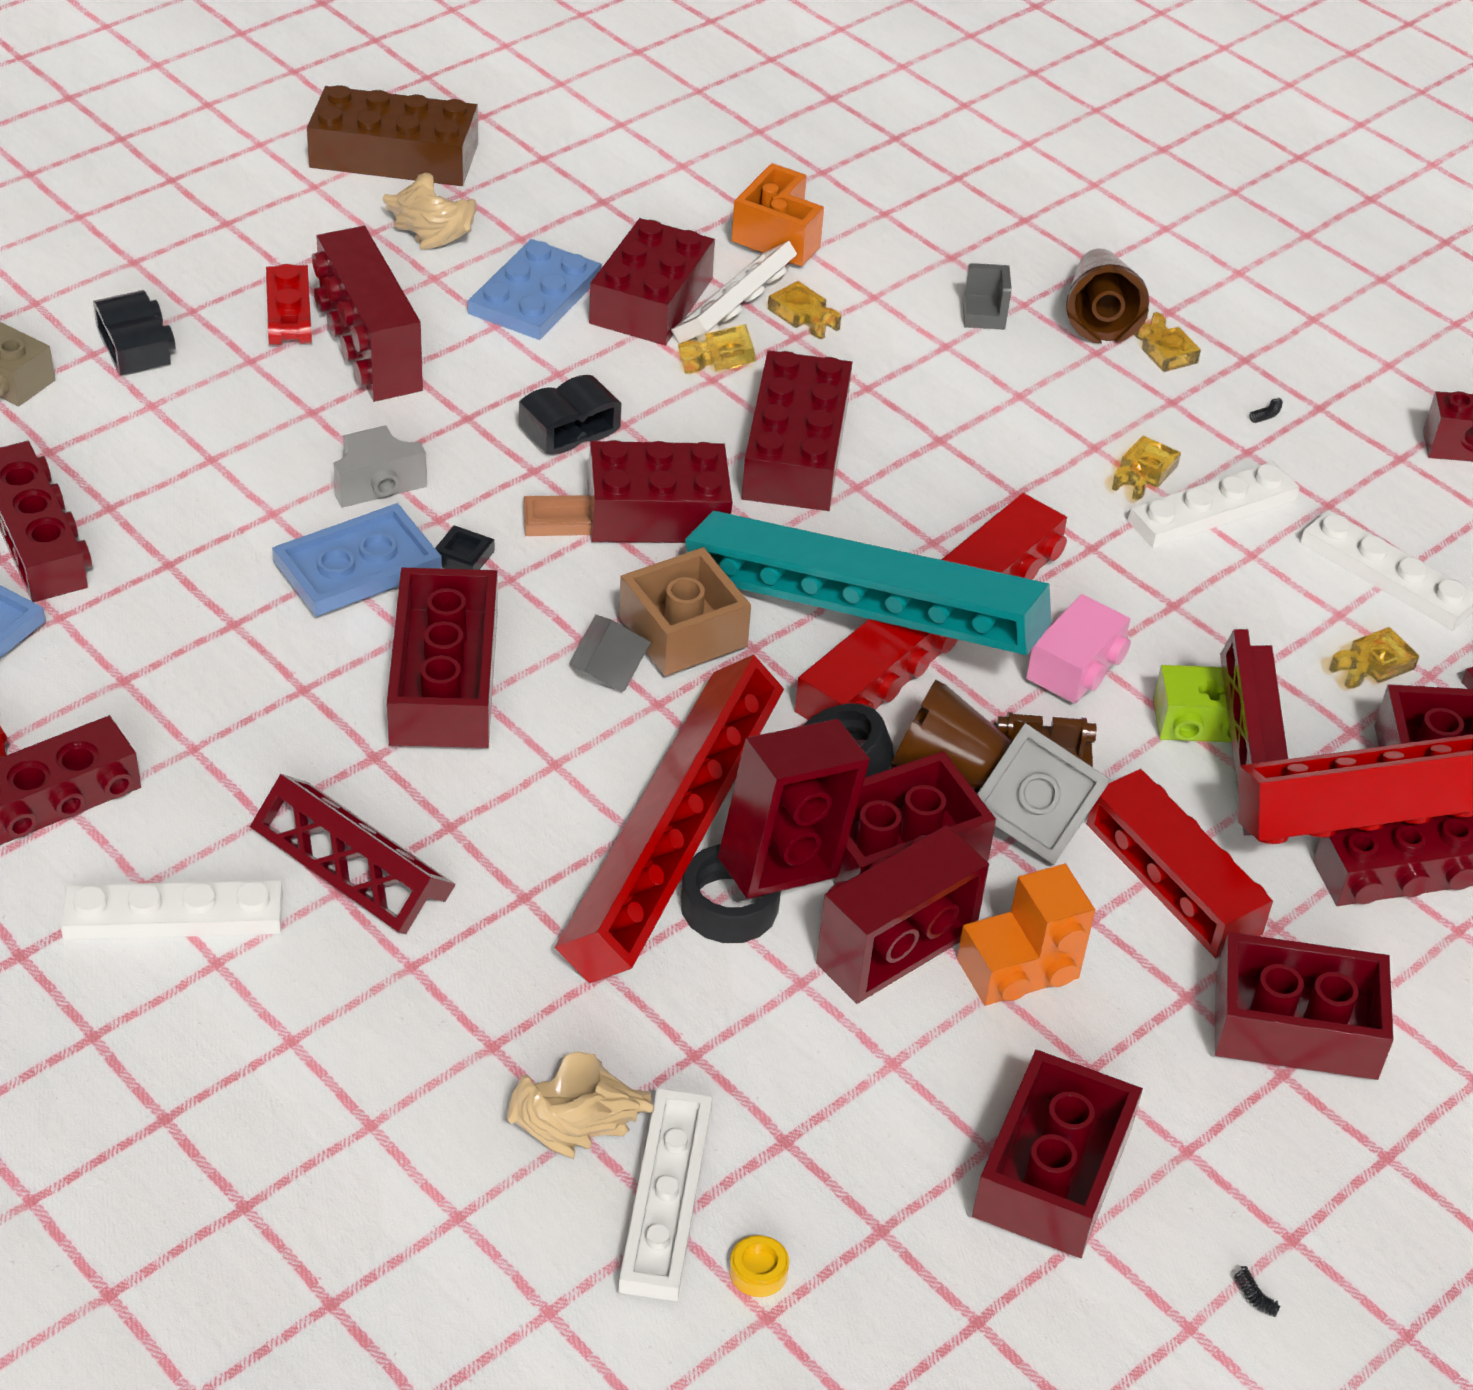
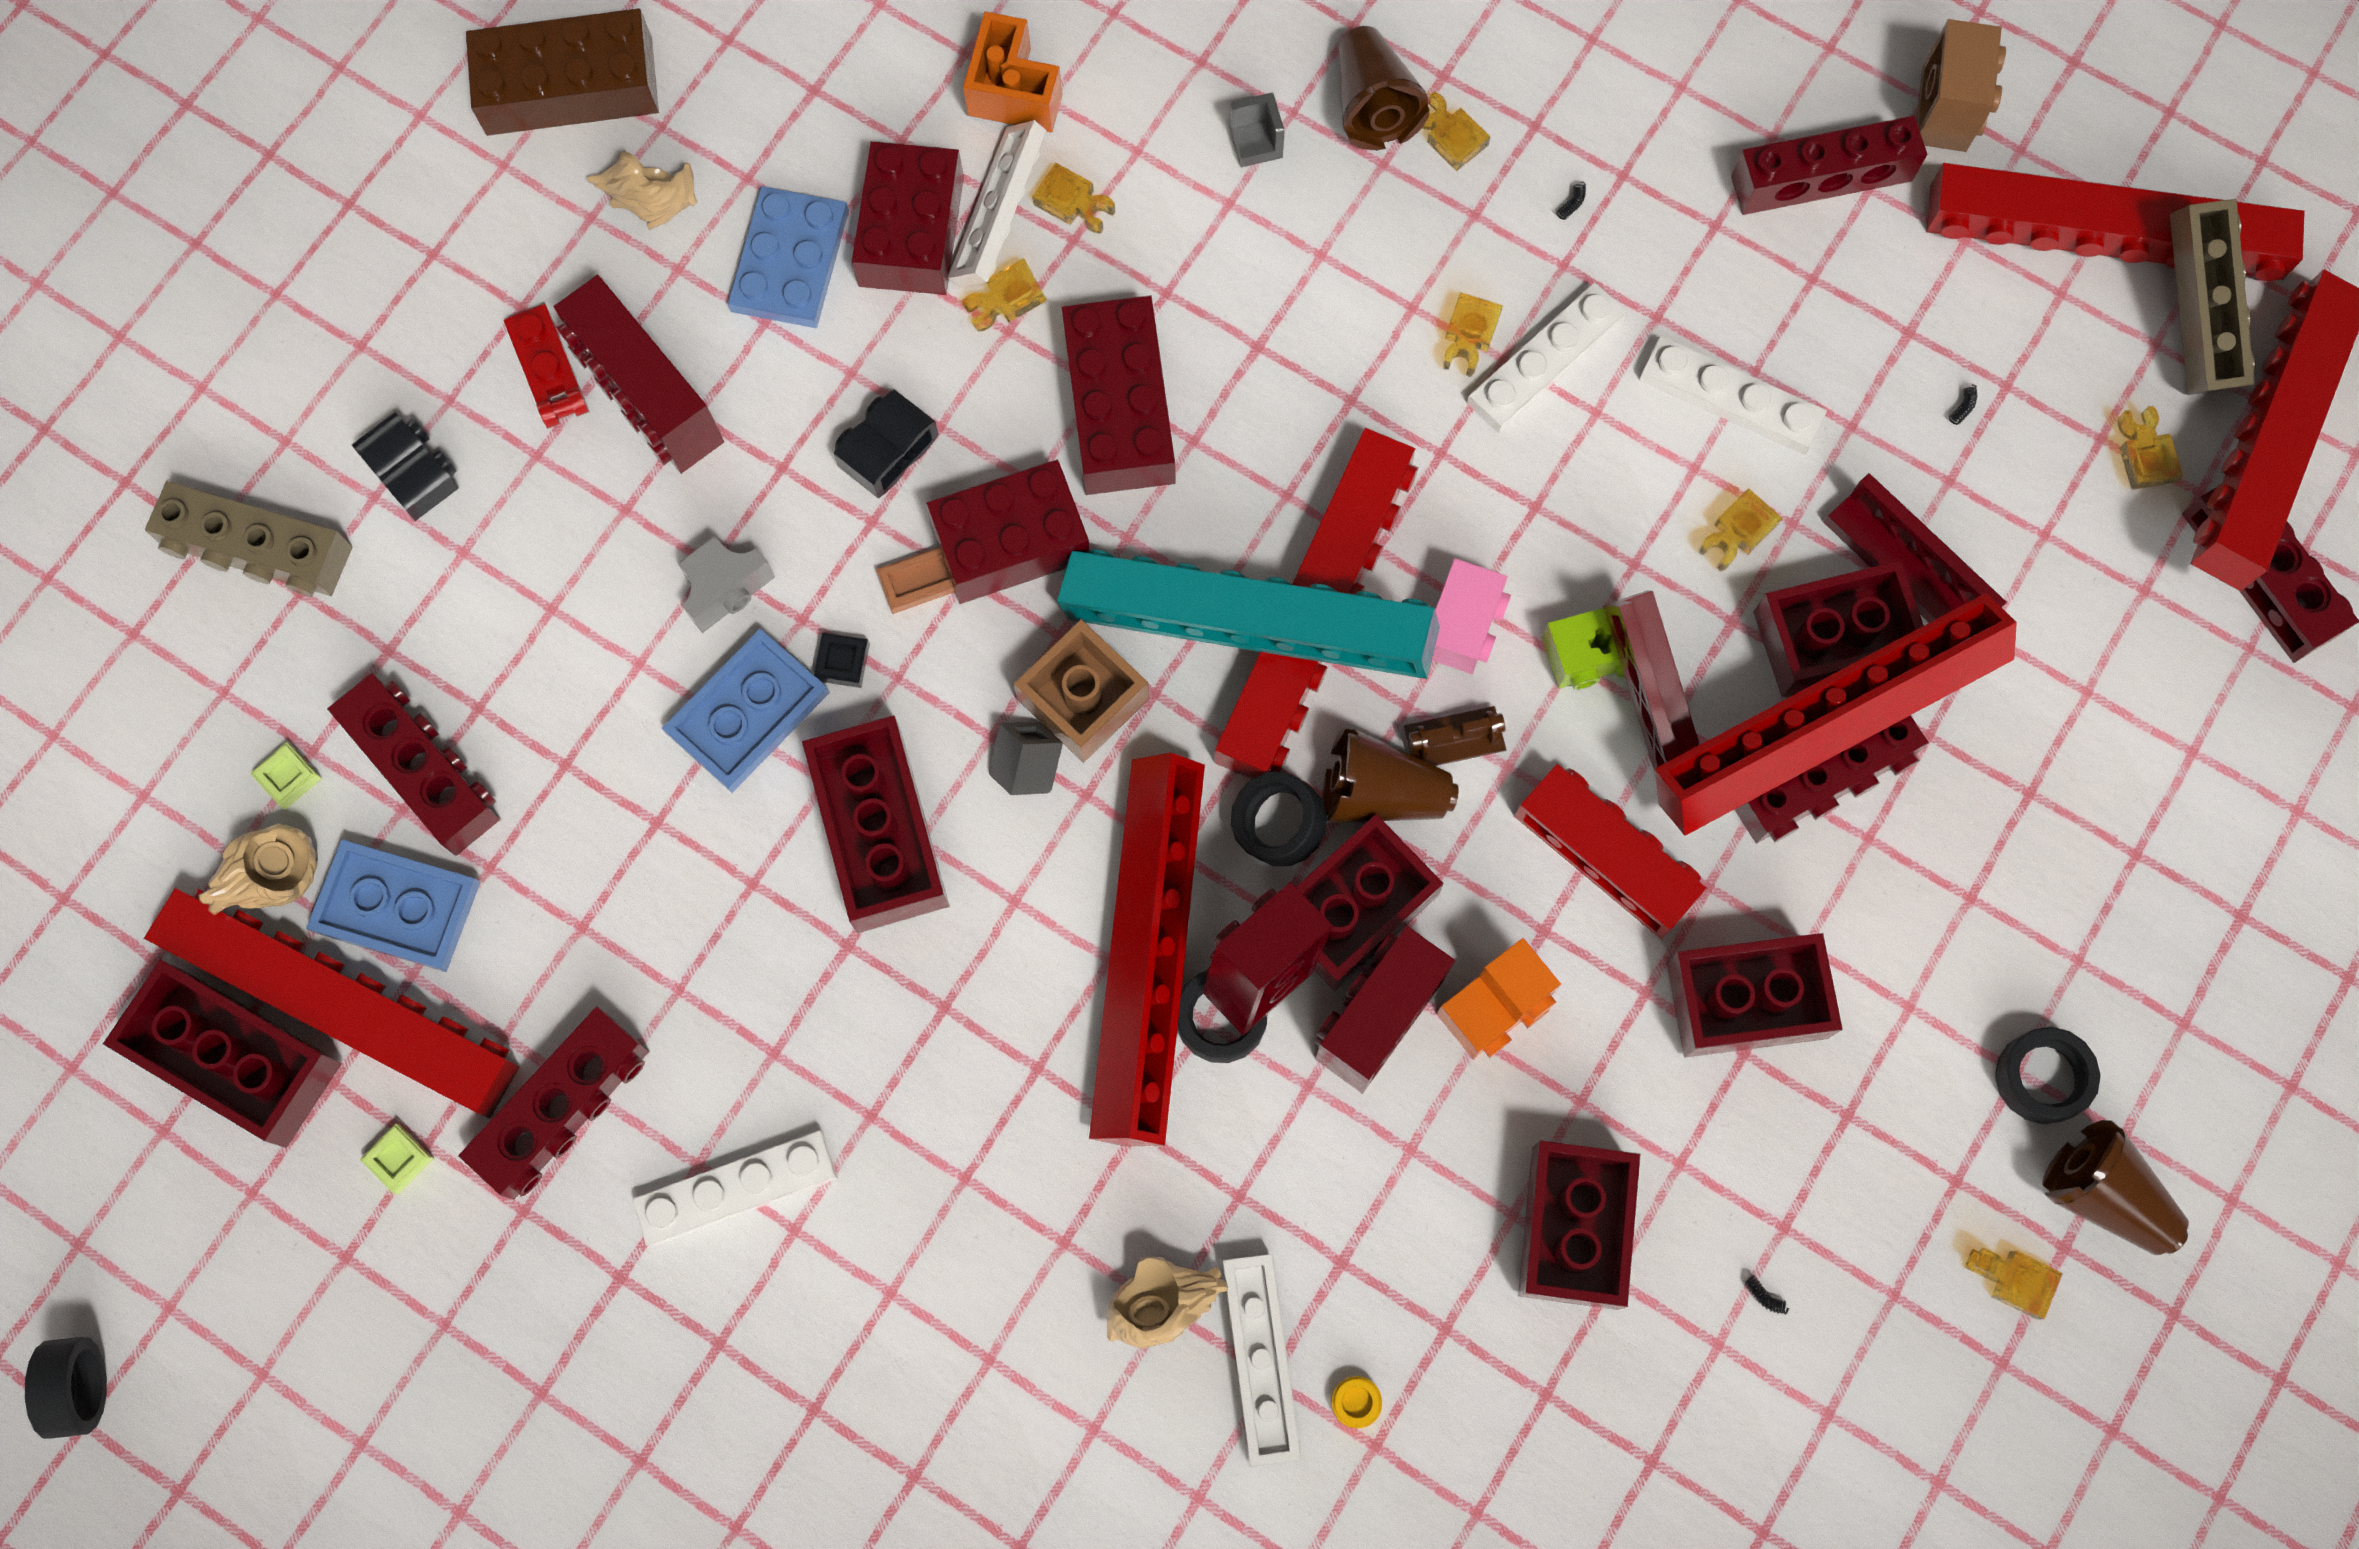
camera: 10 degrees left, 30 degrees up
dark red fence [249,774,456,934] -> none
light grey plate [977,723,1111,864] -> none

